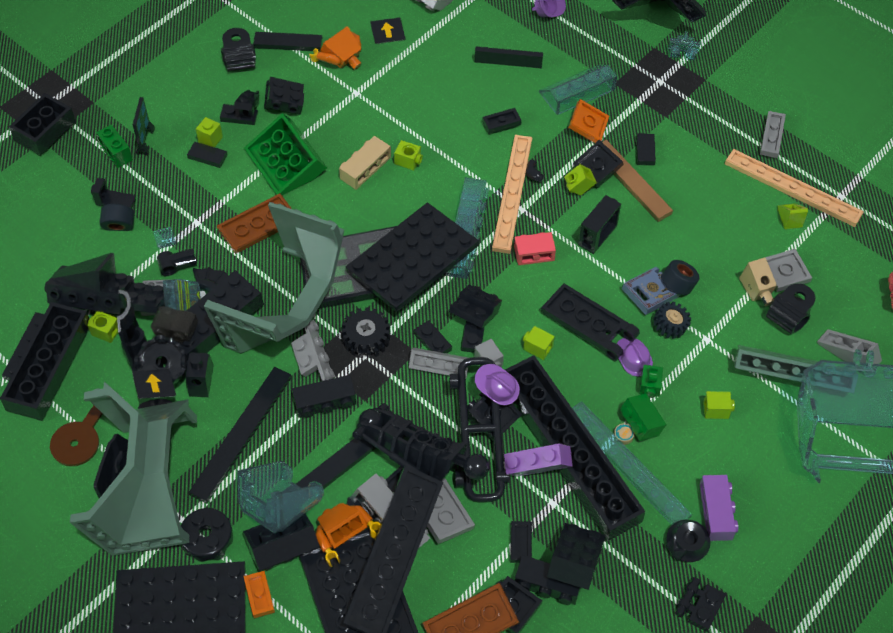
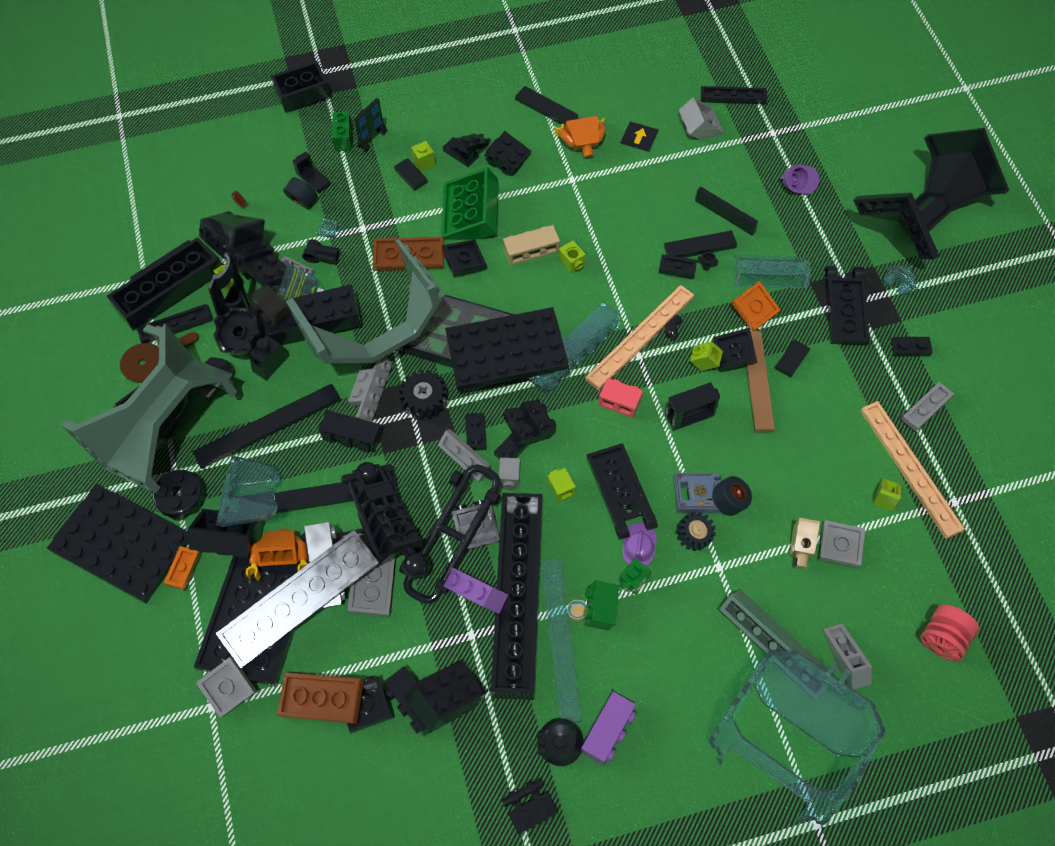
camera: 35 degrees right, 5 degrees up
black sticker [132,369,176,399] -> none
black arm [193,267,229,292] -> none
black piece [221,28,256,71] -> none
medium lavender piece [475,364,520,405] -> none
black tile [510,521,532,563] -> none
lime brick [703,391,735,419] -> none
black piece [766,283,816,334] -> none
none -> black tile [136,304,213,343]
none -> clear red tile [231,190,247,208]
none -> black tile [441,239,487,276]
none -> black tile [664,230,737,258]
none -> black plate [697,251,719,270]
none -> black hinge [825,265,870,345]
none -> black plate [891,337,933,357]

